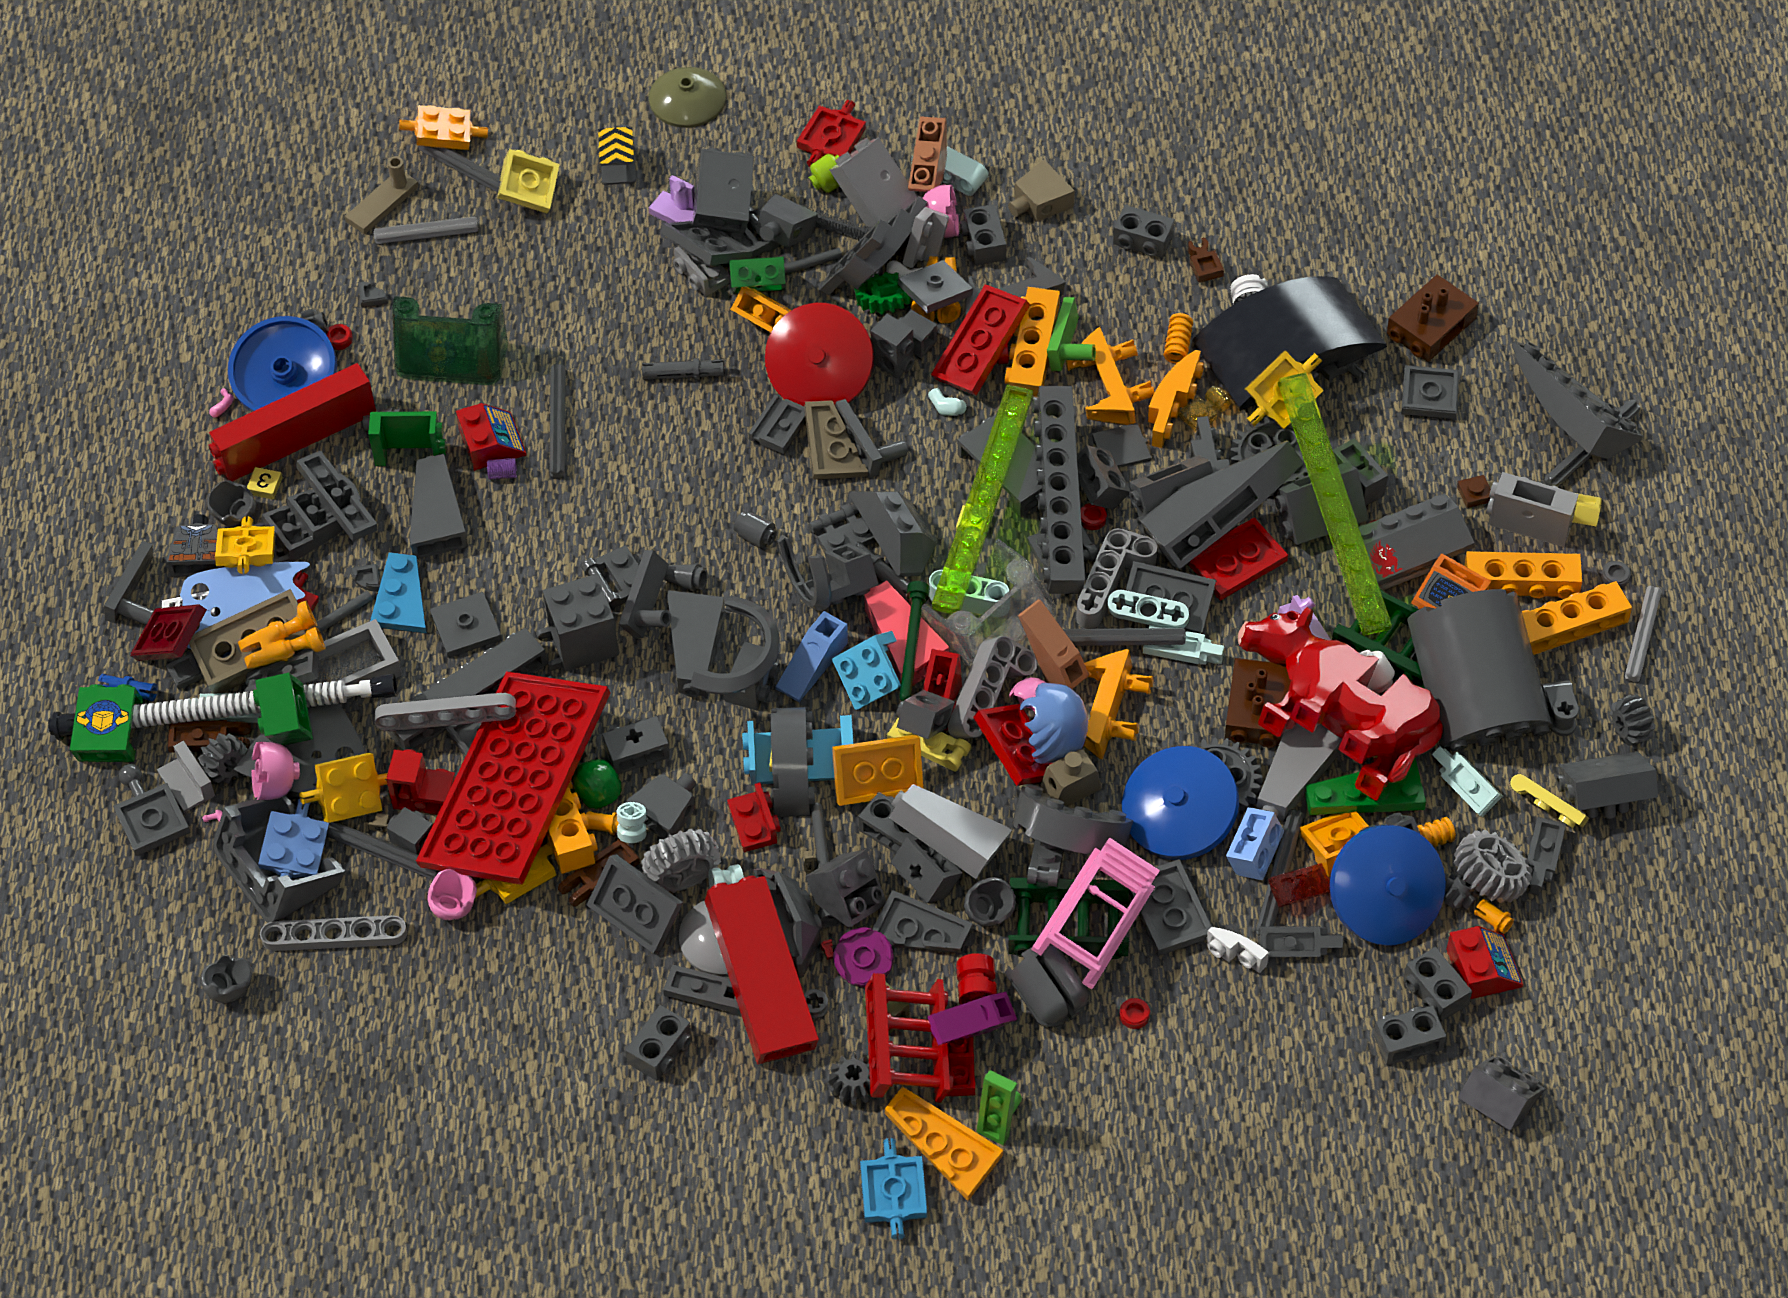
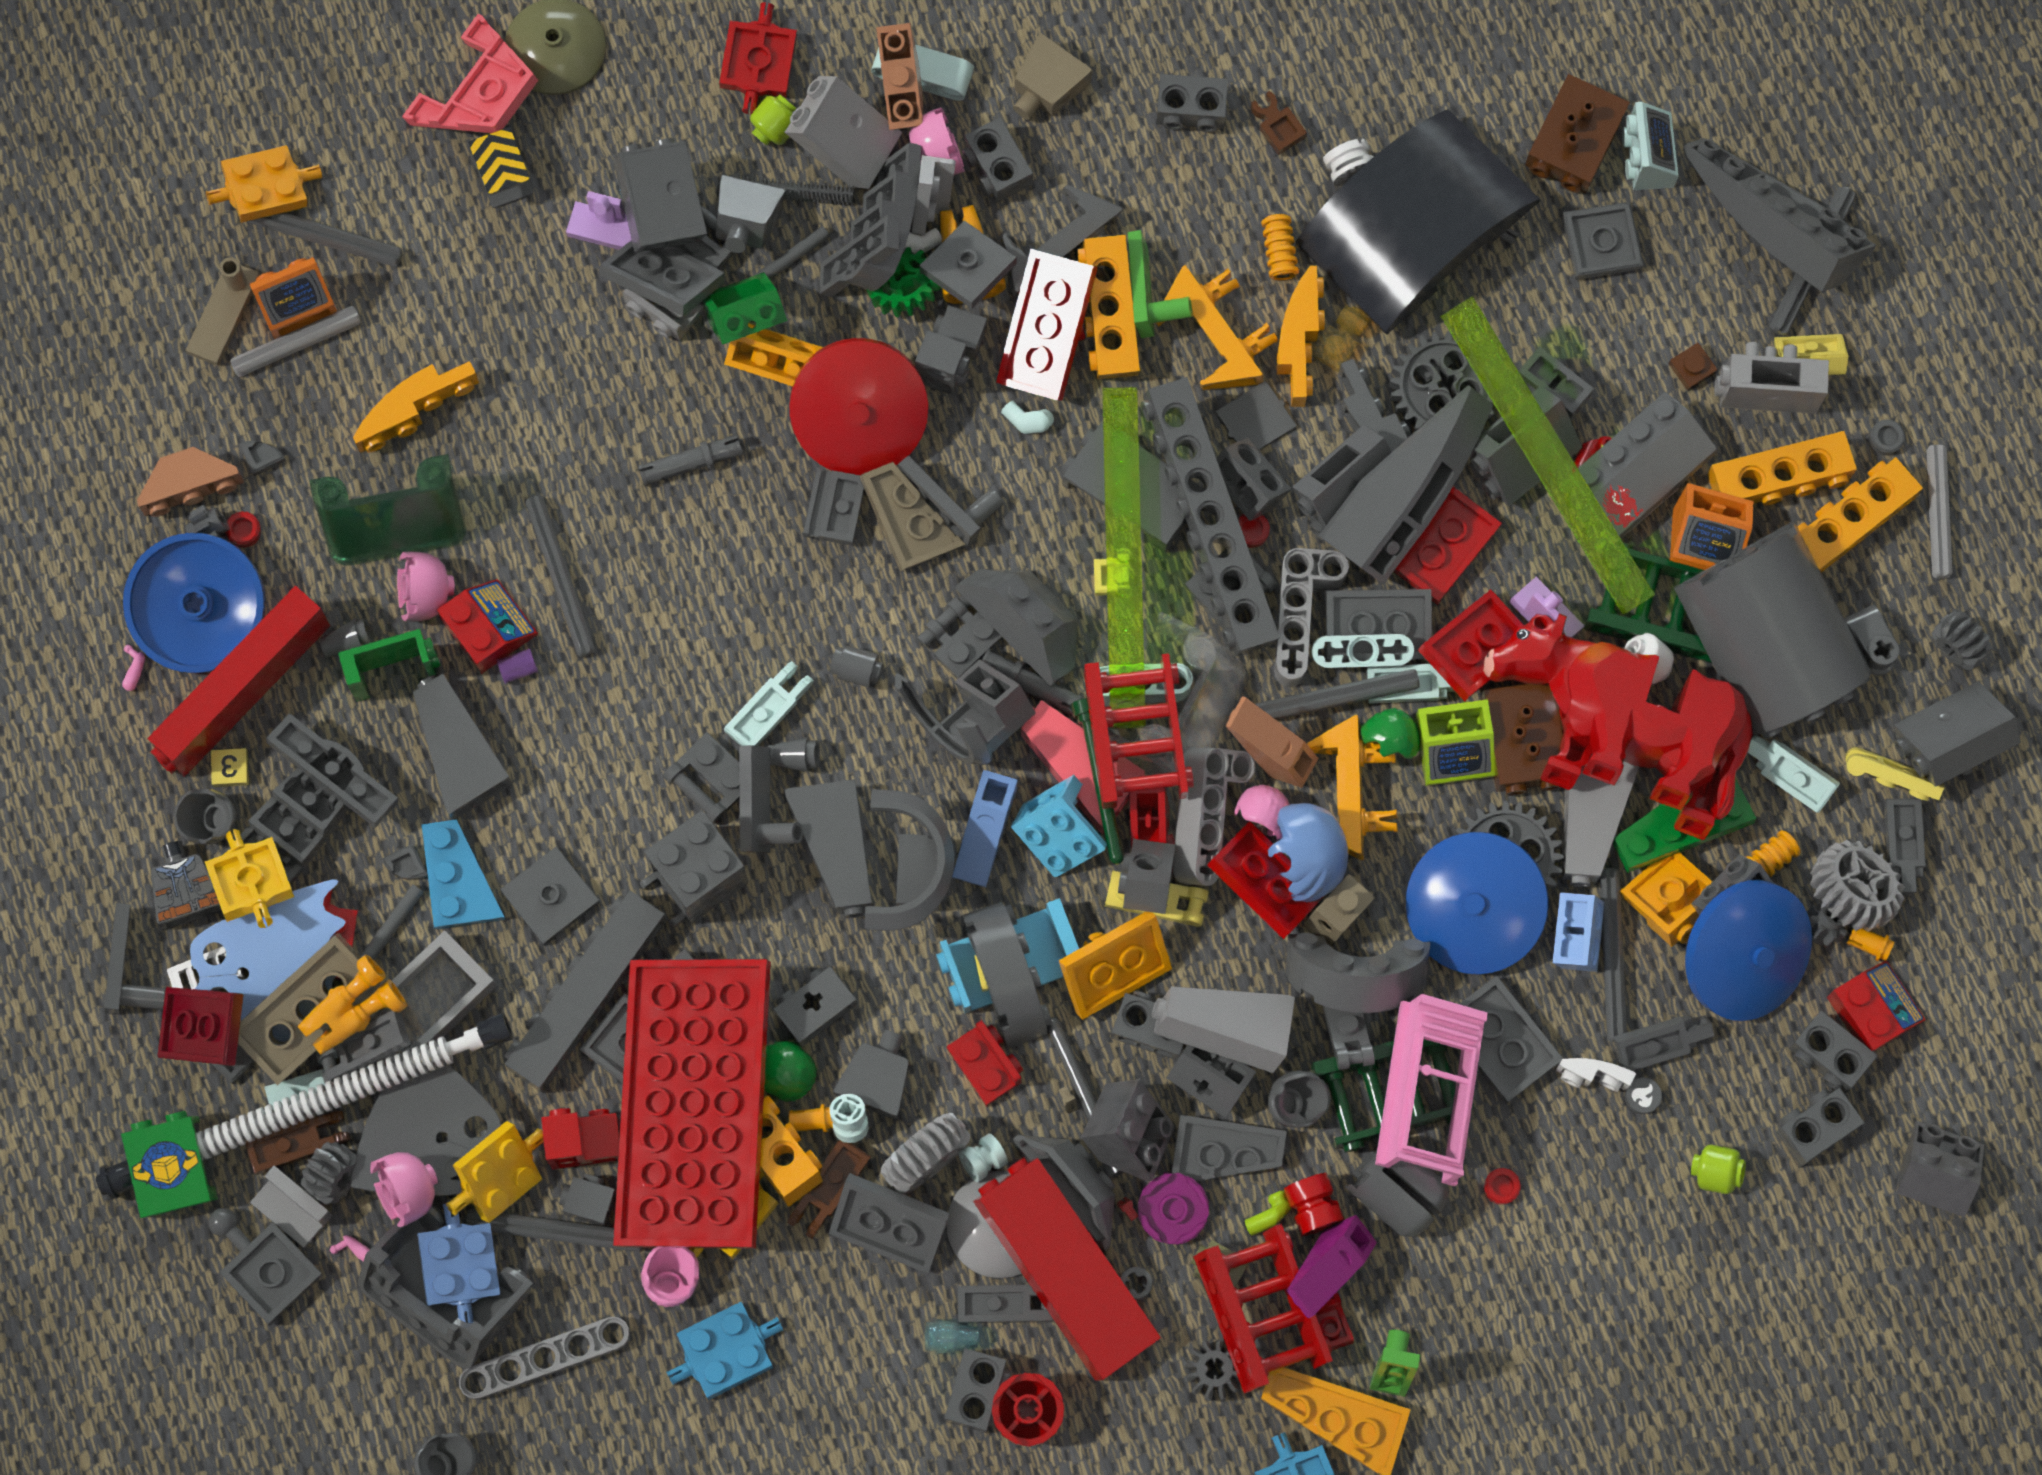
camera: 20 degrees left, 20 degrees up
blue pin [98,674,158,702] -> none
green brick [253,673,313,746] -> none
dark tan piece [369,813,389,832] -> none
light grey beam [375,693,516,731] -> none
light yellow plate [497,149,560,213] -> none
yellow plate [1245,351,1324,429] -> none
clear red plate [1268,863,1330,907] -> none
none -> nougat slope [137,447,244,517]
none -> slope [250,257,337,339]
none -> light orange slope [353,361,479,453]
none -> bright pink cylinder [397,551,455,621]
none -> coral wing [402,14,538,133]
none -> dark azure plate [666,1301,784,1400]
none -> light aqua hinge [724,661,814,746]
none -> clear light blue cone [925,1318,979,1355]
none -> red cylinder [991,1373,1064,1447]
none -> red fence [1083,653,1194,809]
none -> lime arm [1245,1191,1291,1236]
none -> green hair [1361,708,1421,759]
none -> lime slope [1415,699,1496,786]
none -> red plate [1418,589,1523,702]
none -> light aqua slope [1622,102,1678,190]
none -> dark grey tile [1625,1077,1662,1115]
none -> lime head [1691,1145,1746,1194]

